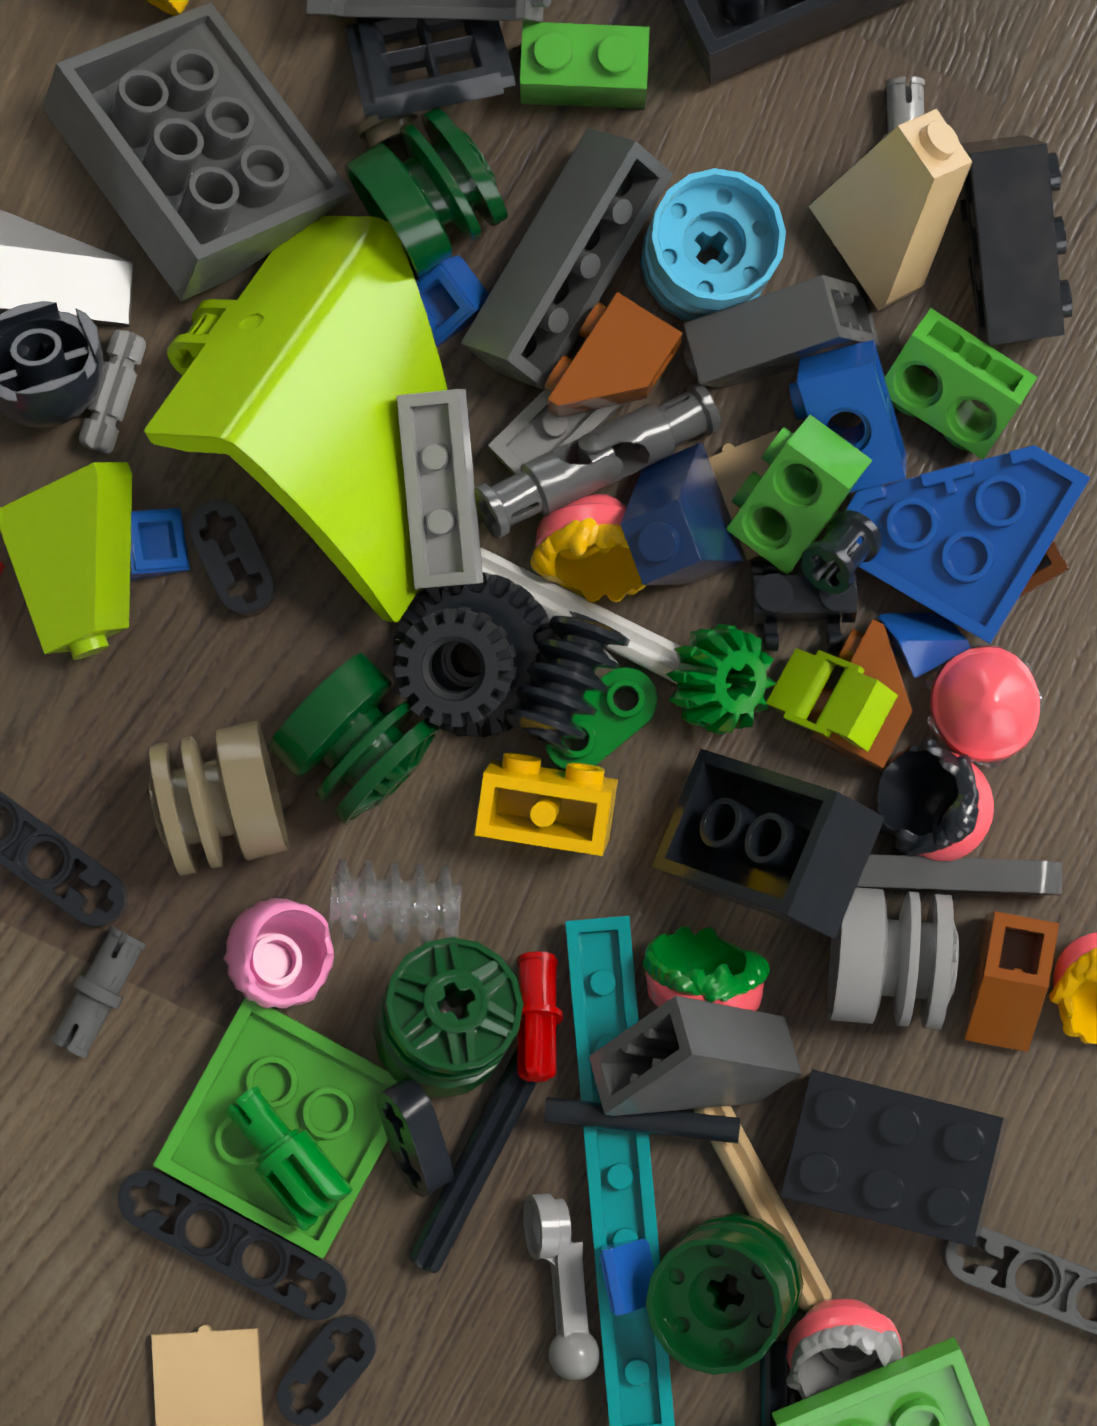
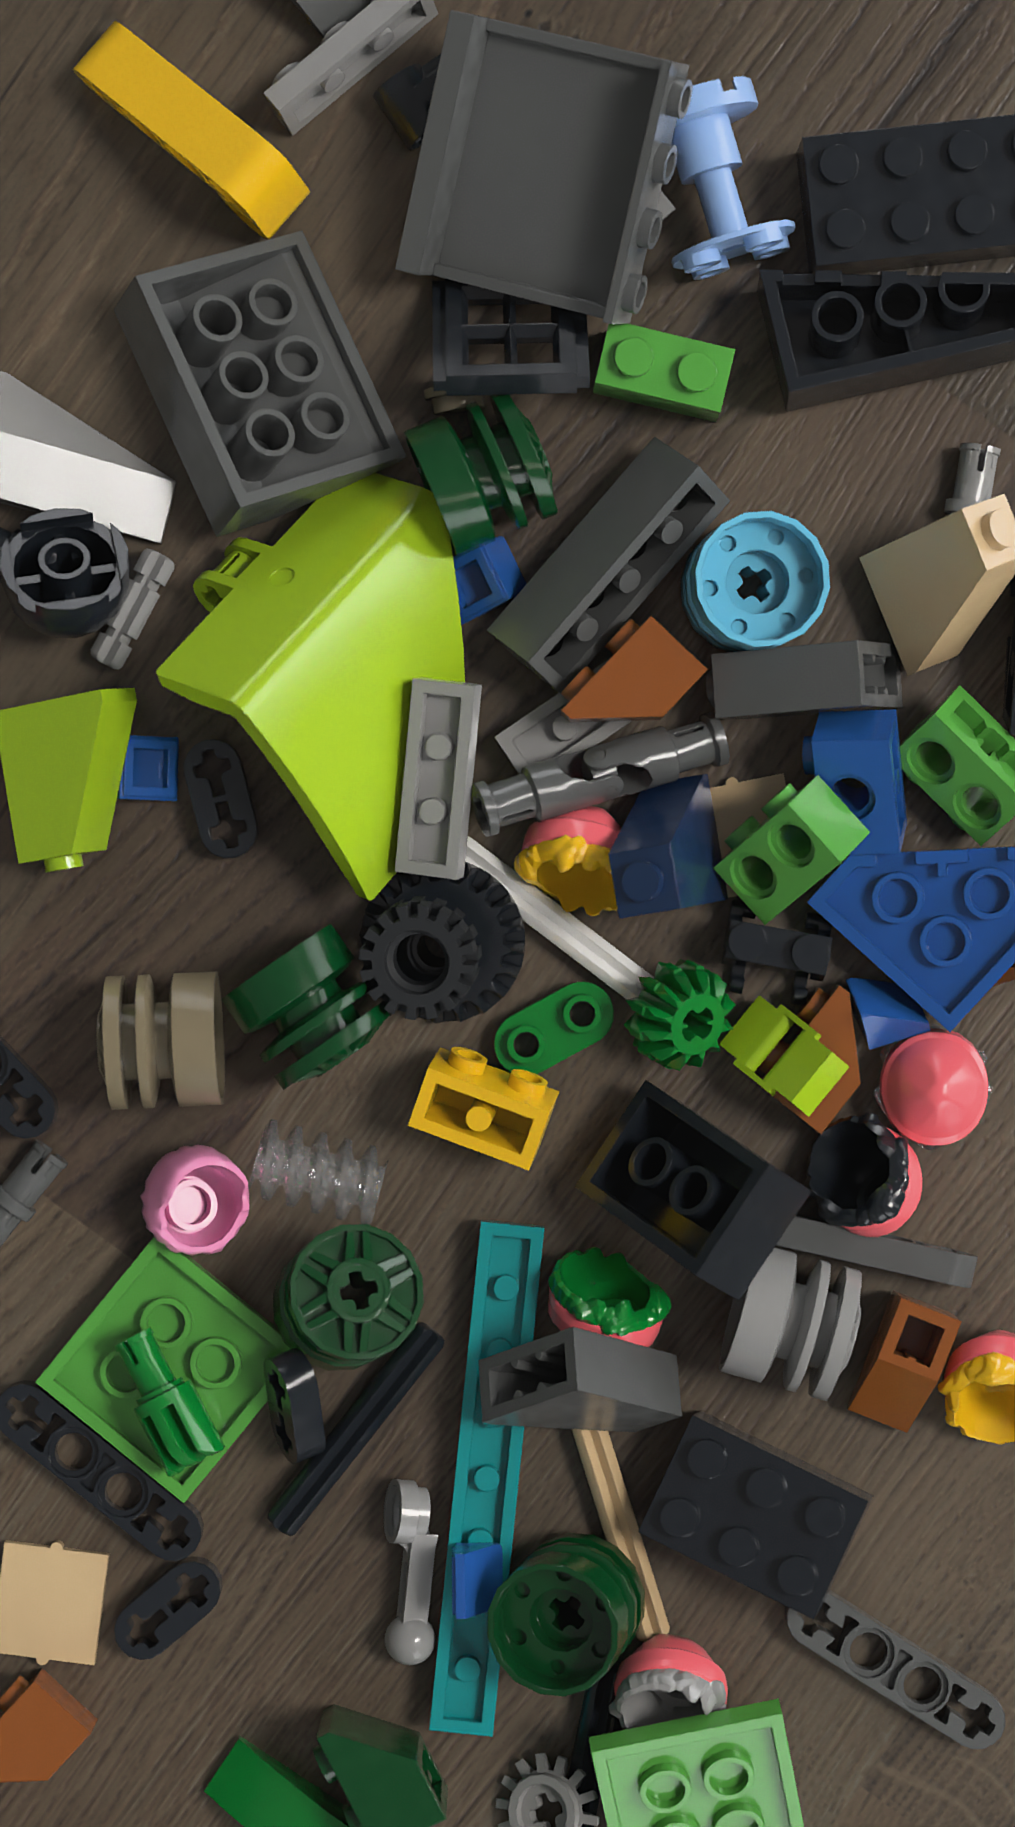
camera: 10 degrees right, 5 degrees up
black piece [504,611,630,756] -> none
red axle [516,951,563,1083] -> none
black bar [544,1097,740,1144] -> none
black bush [801,510,883,594] -> none

